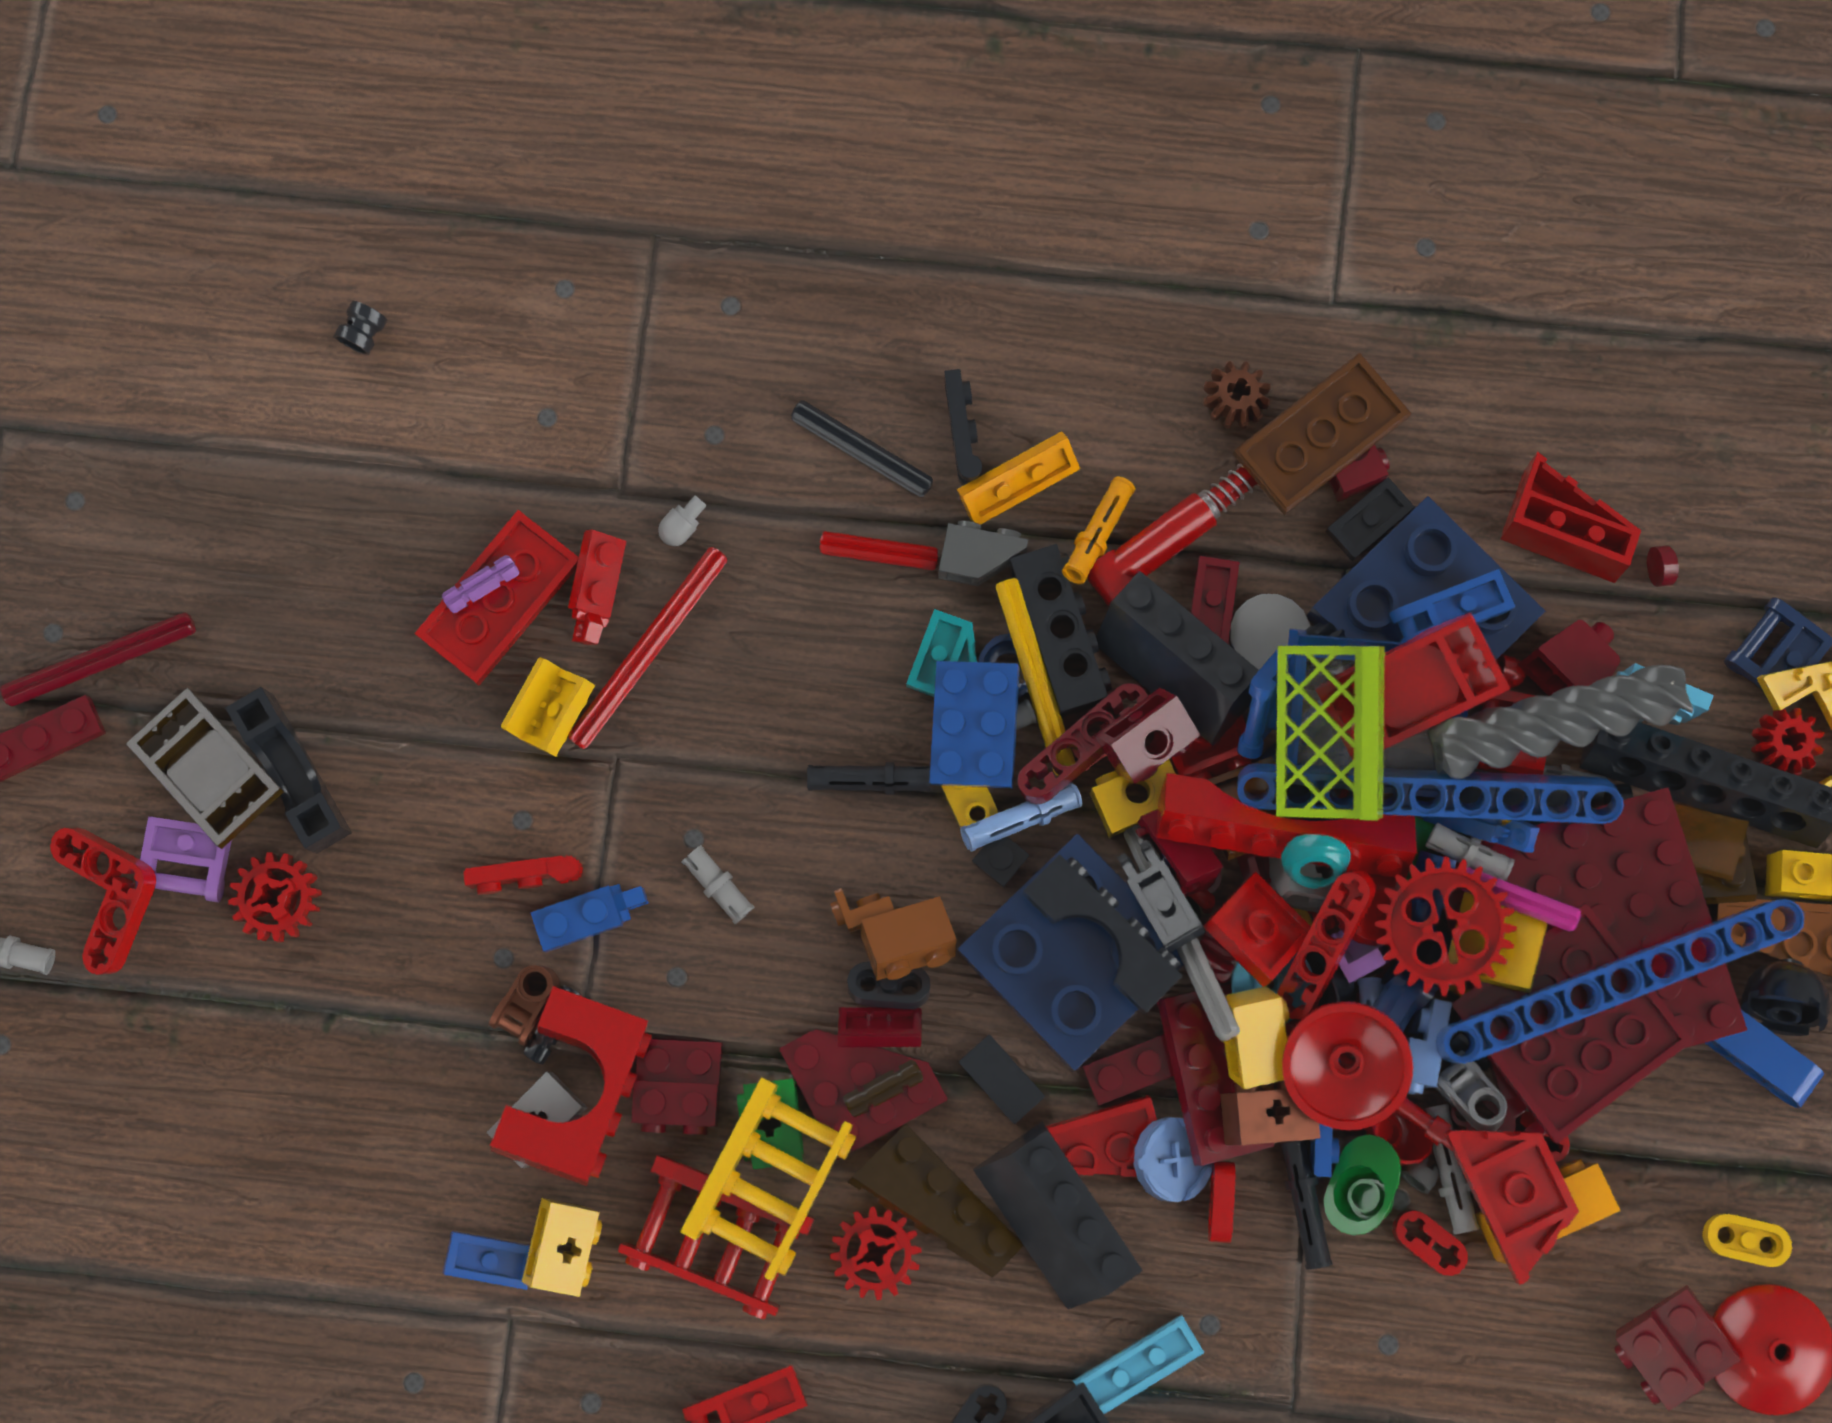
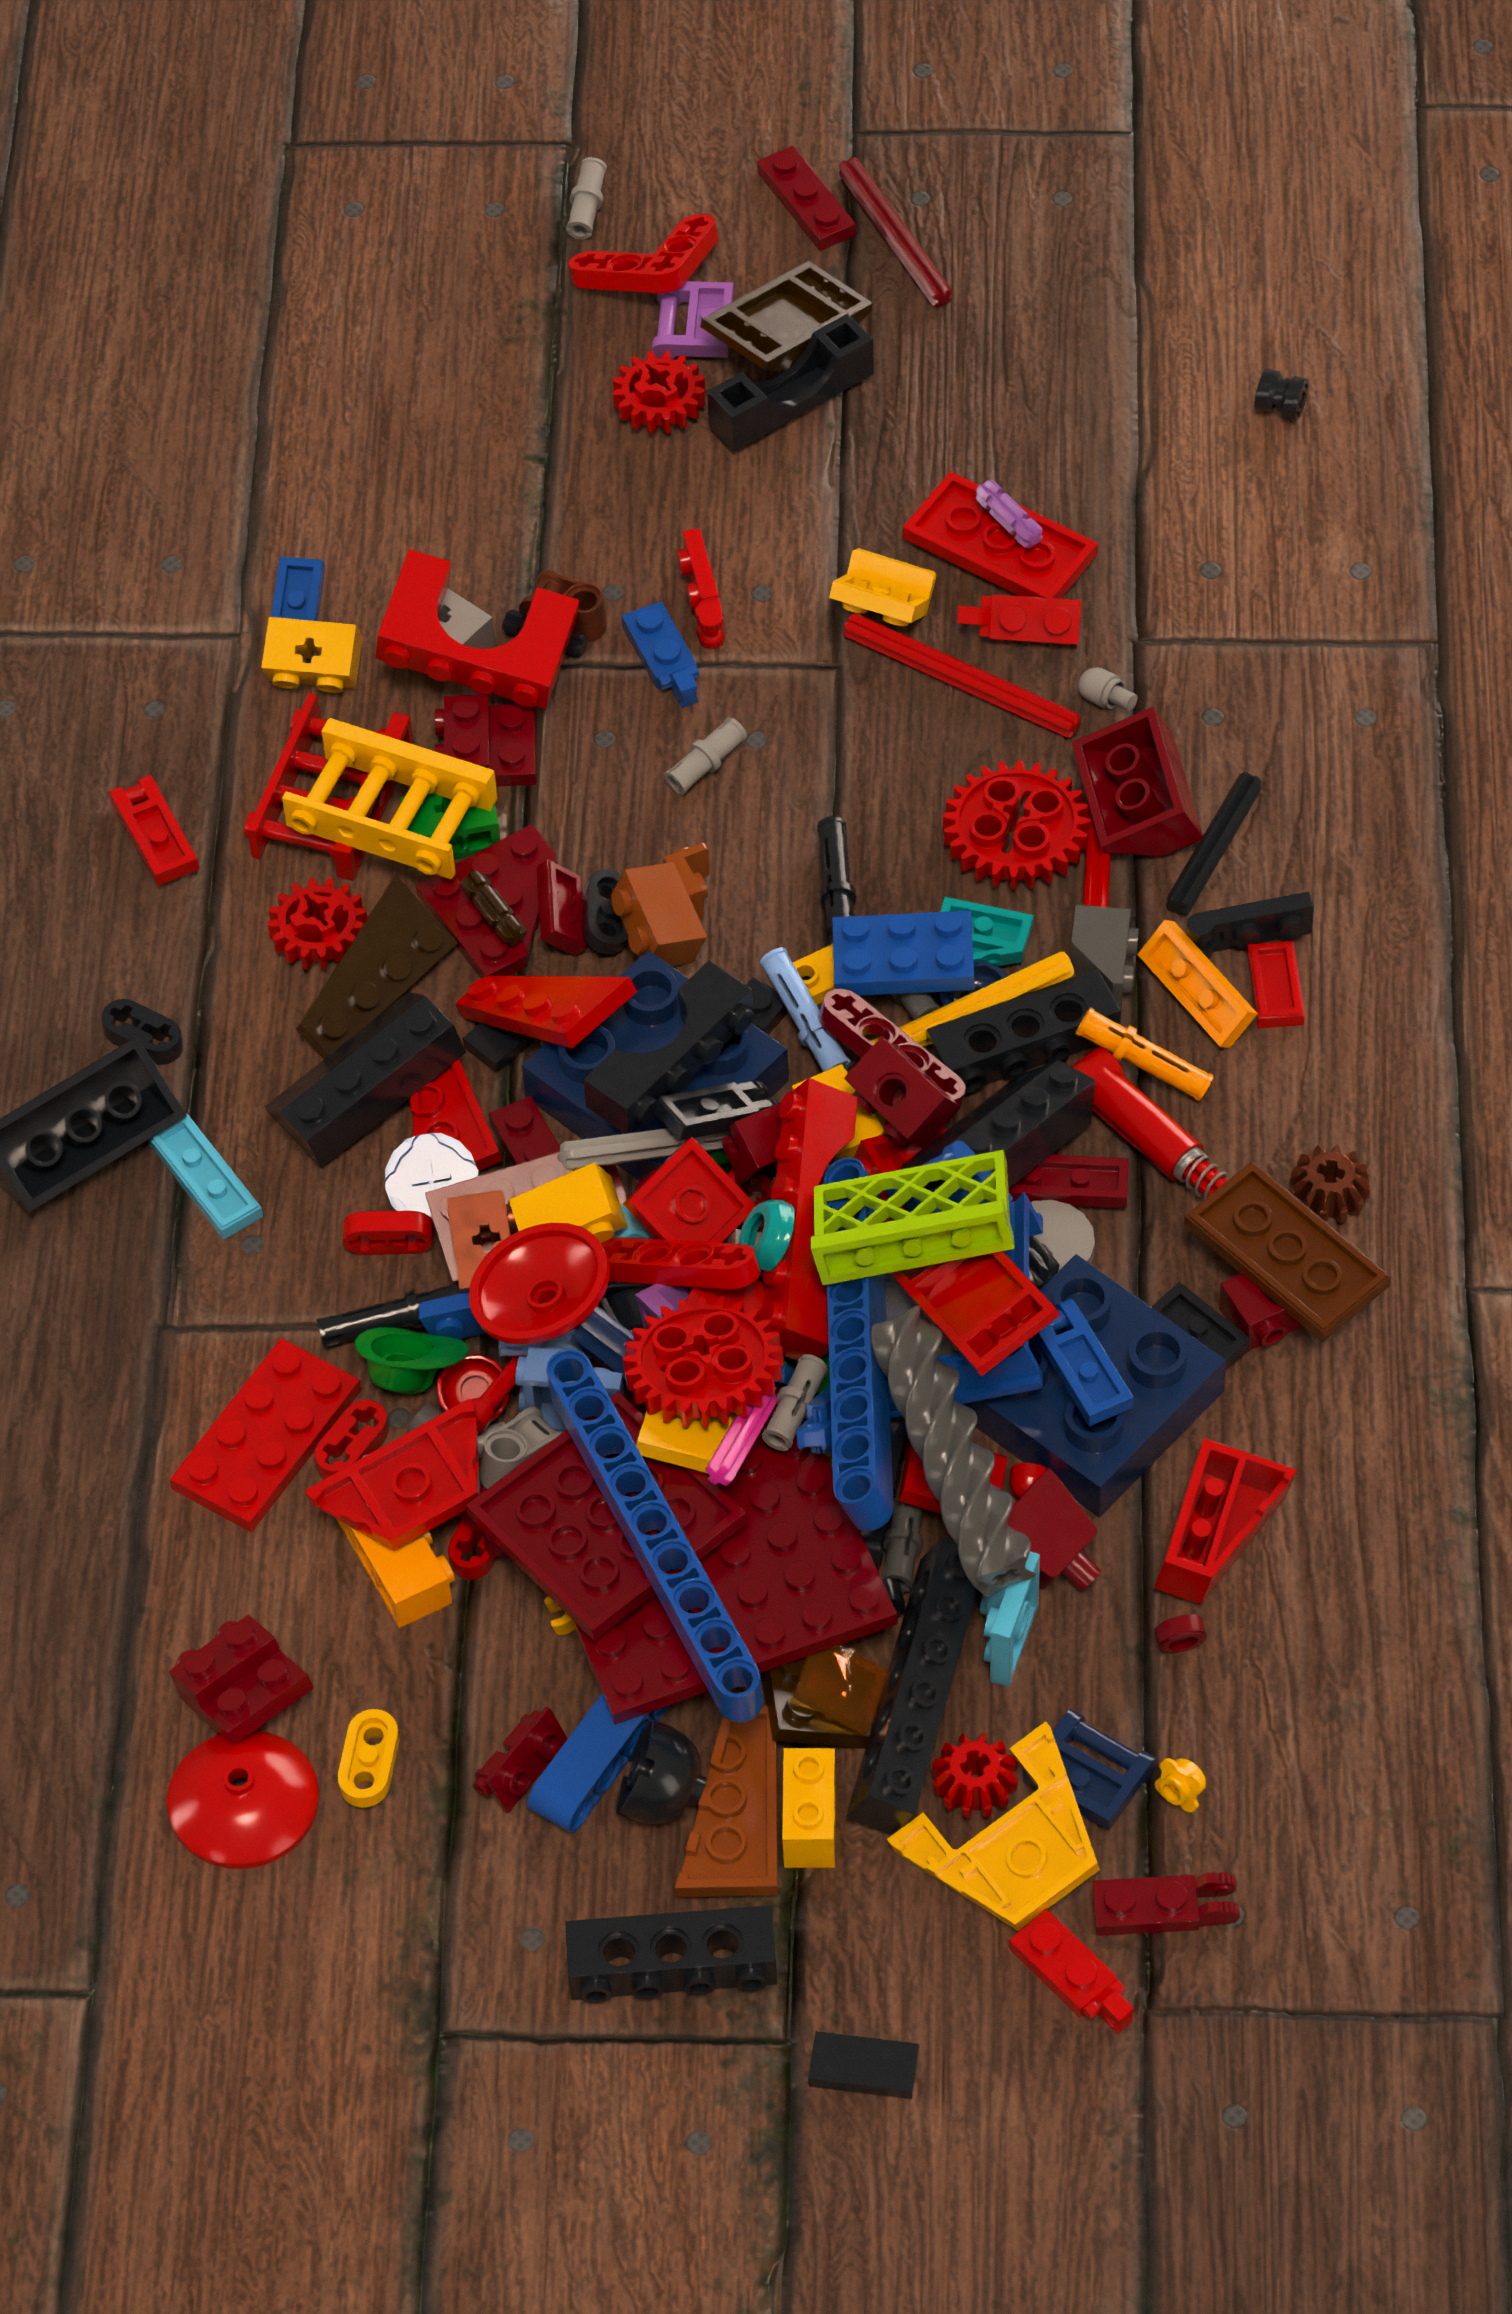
camera: 85 degrees right, 25 degrees down
none -> red plate [170,1338,362,1533]
none -> red wing [455,975,638,1048]
none -> dark red hinge [473,1706,568,1813]
none -> red gear [943,760,1091,890]
none -> dark red slope [1071,706,1204,857]
none -> yellow plate [1155,1758,1206,1813]
none -> red tile [1247,941,1305,1029]

